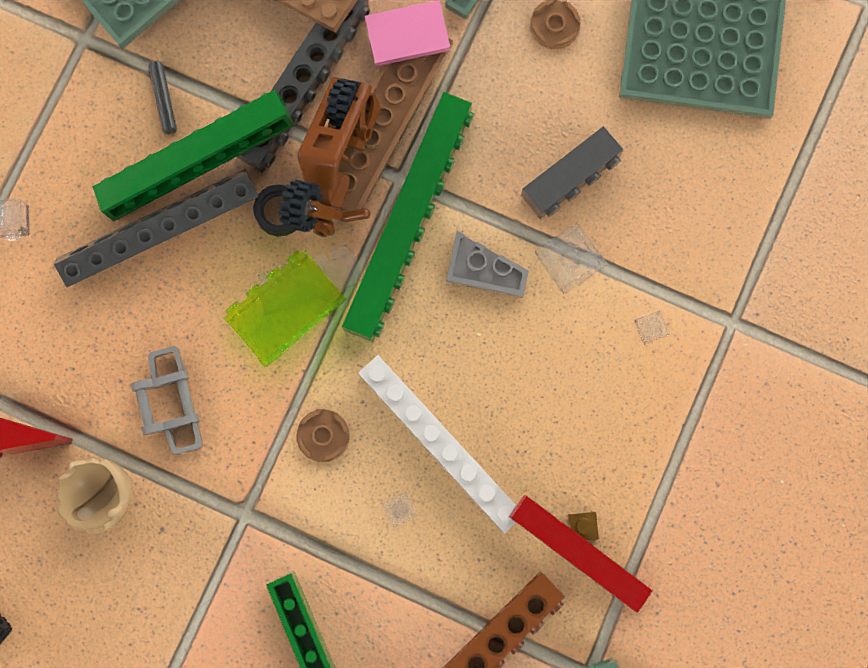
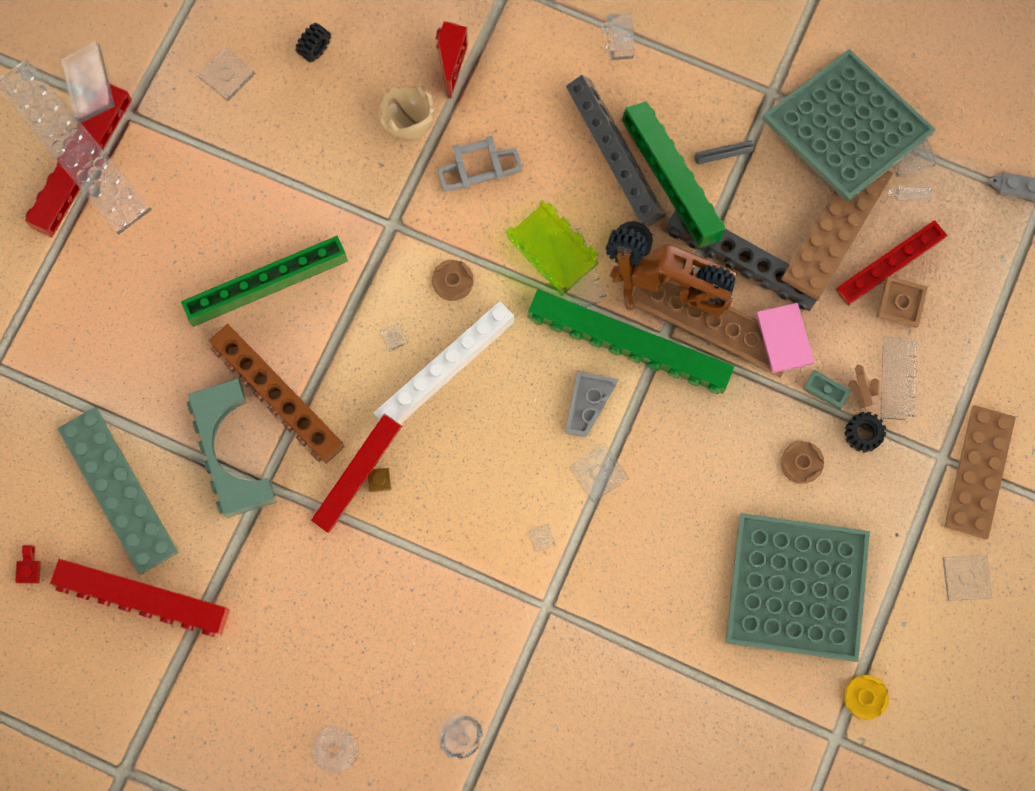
camera: 85 degrees right, 5 degrees down
dark grey brick [521,126,623,219] -> none

